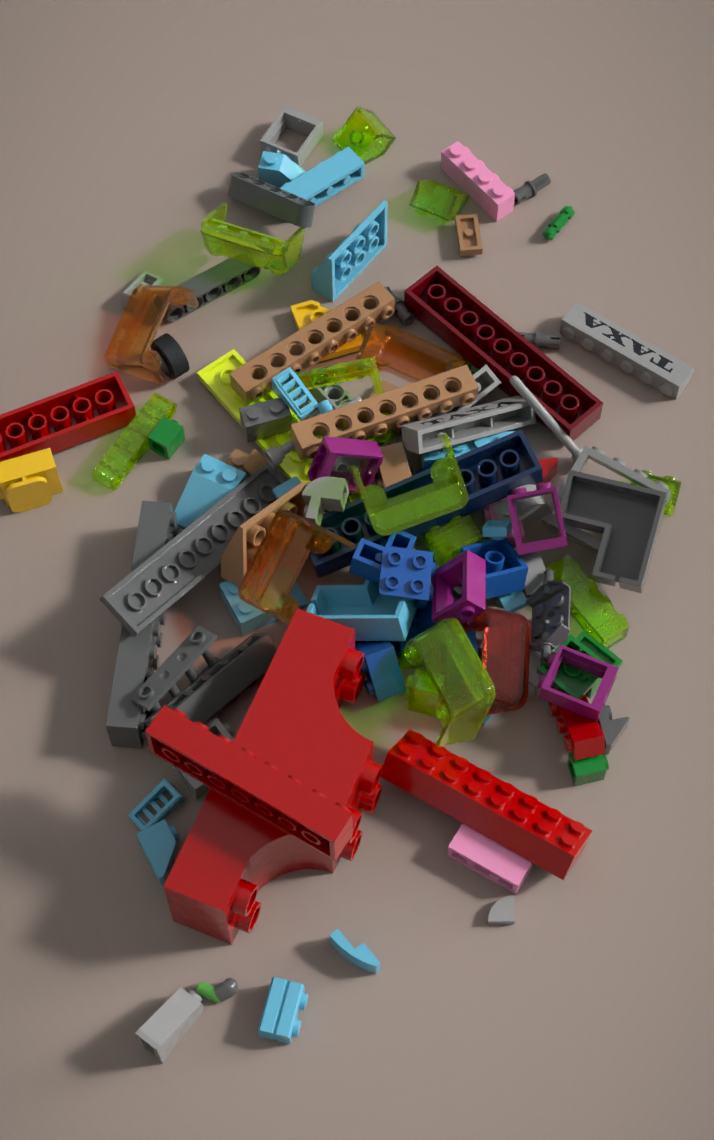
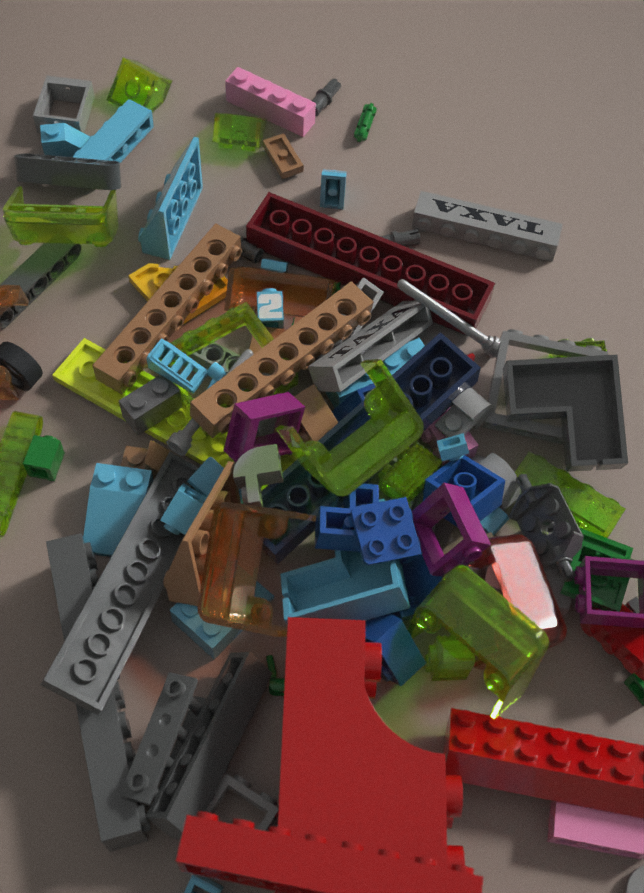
camera: 25 degrees left, 0 degrees up
magenta window [507,482,568,555] -> none
none -> medium azure slope [160,483,207,535]
none -> brick [257,288,284,328]
none -> medium azure tile [261,258,290,273]
none -> medium azure slope [320,169,347,209]

